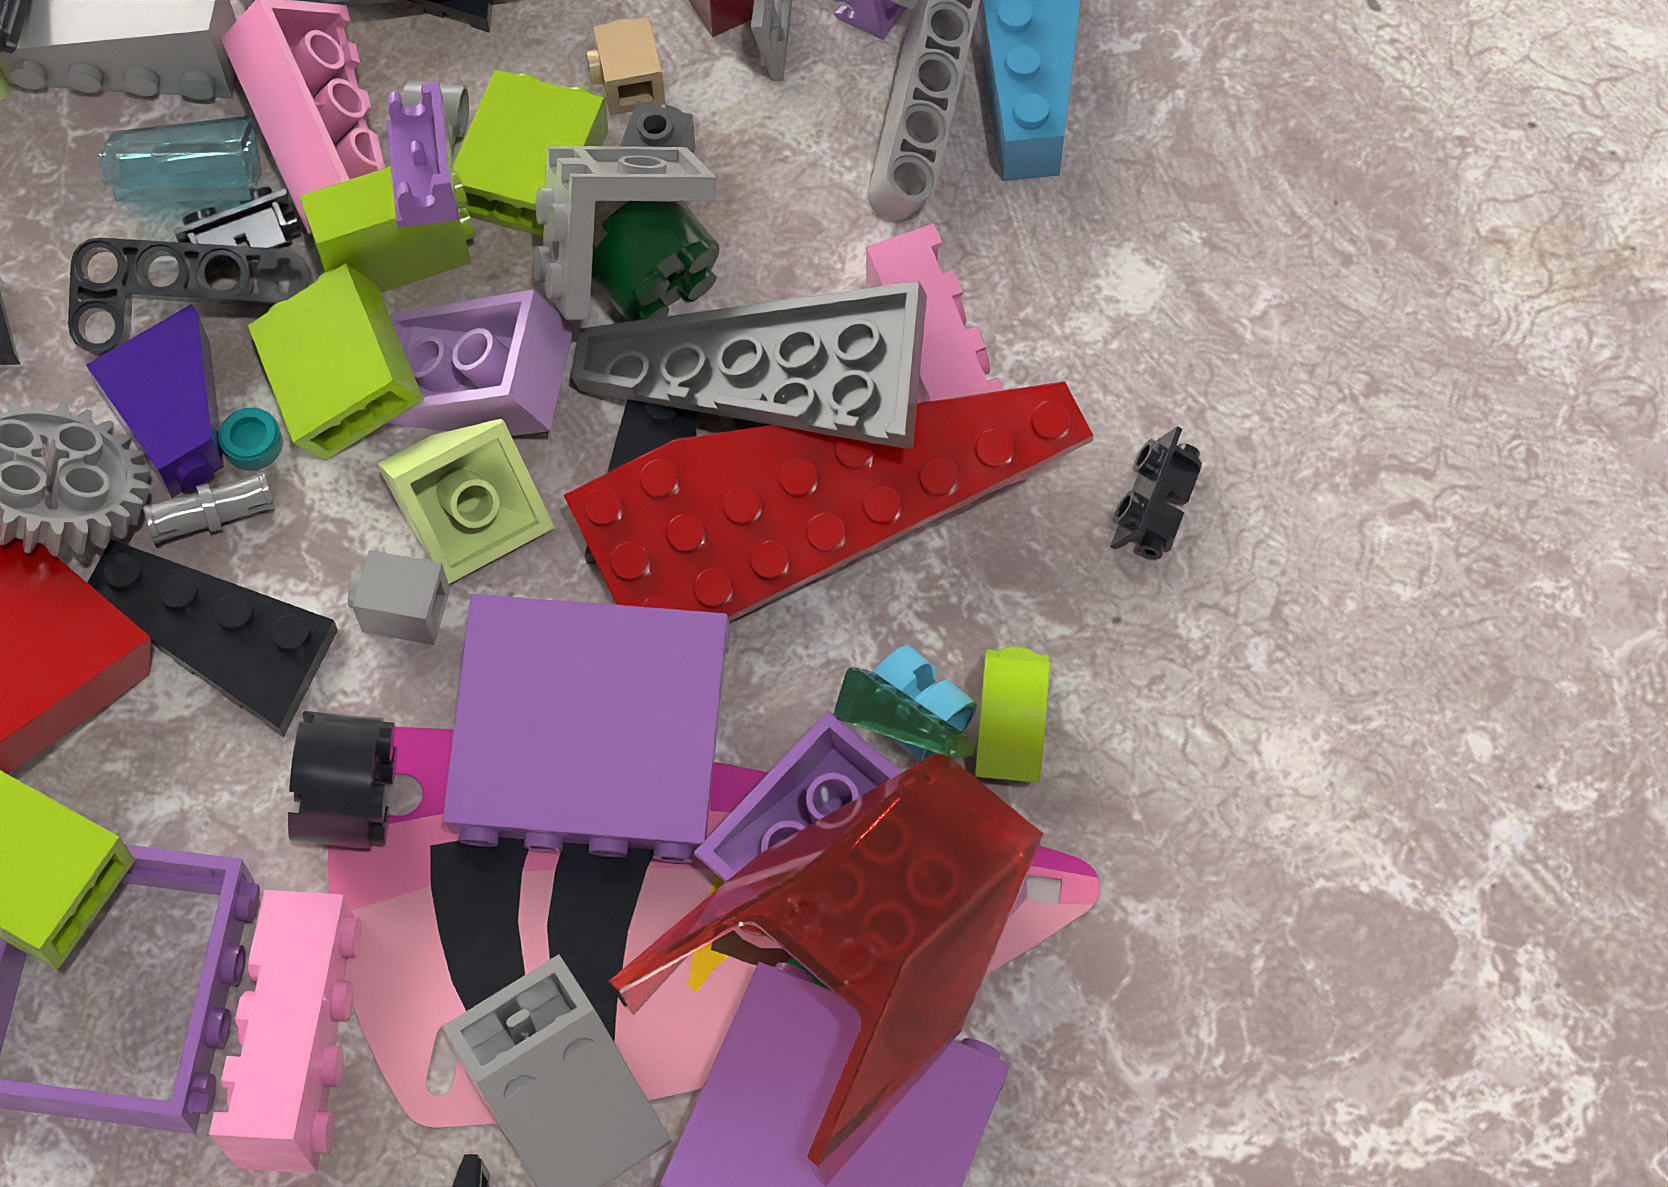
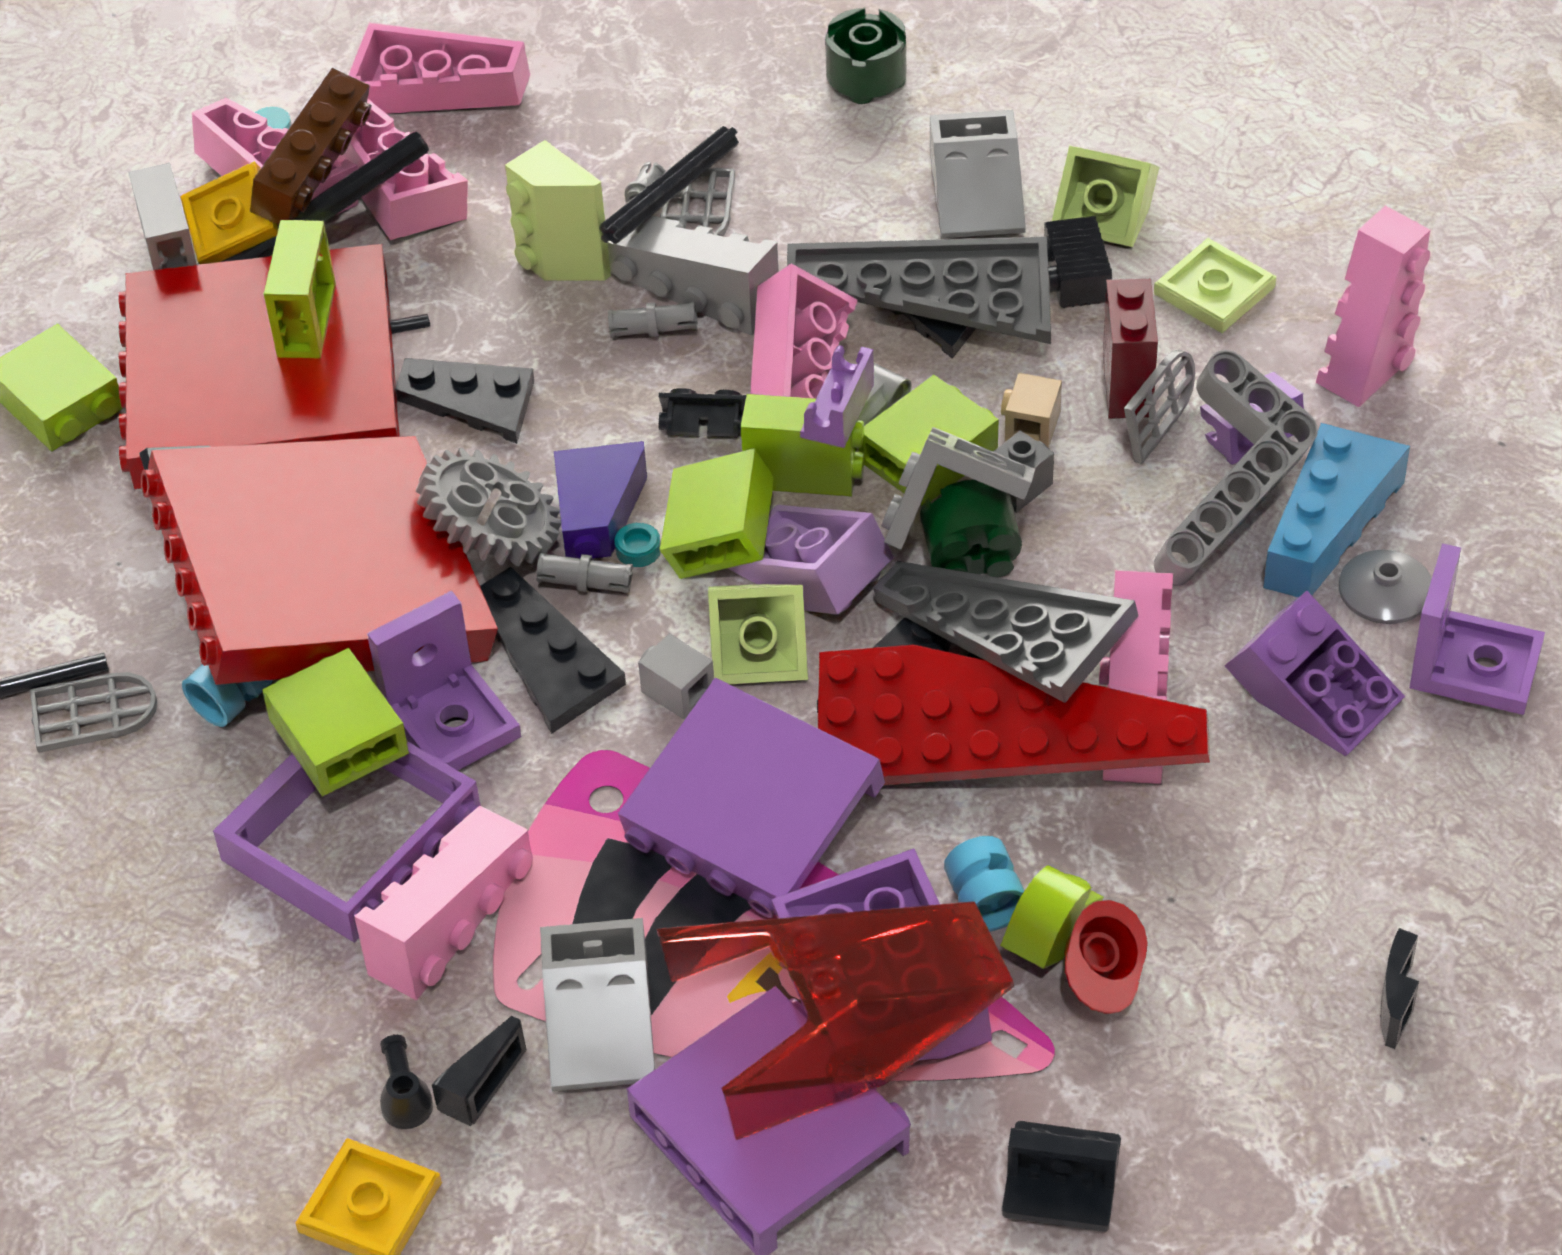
camera: 30 degrees right, 15 degrees down
black beam [68,237,314,356] -> none
clear light blue slope [98,115,262,202] -> none
black brick [288,711,397,848] -> none
clear green slope [833,667,976,758] -> none
black hinge [1110,426,1202,559] -> none
none -> medium lavender bracket [367,591,522,770]
none -> light grey pin [608,302,698,338]
none -> black bracket [1002,1121,1121,1232]
none -> red piece [1064,900,1148,1014]
none -> medium lavender slope [1224,591,1405,756]
none -> light grey dish [1339,550,1432,624]
none -> black slope [1380,928,1419,1049]
none -> medium lavender bracket [1409,543,1545,715]

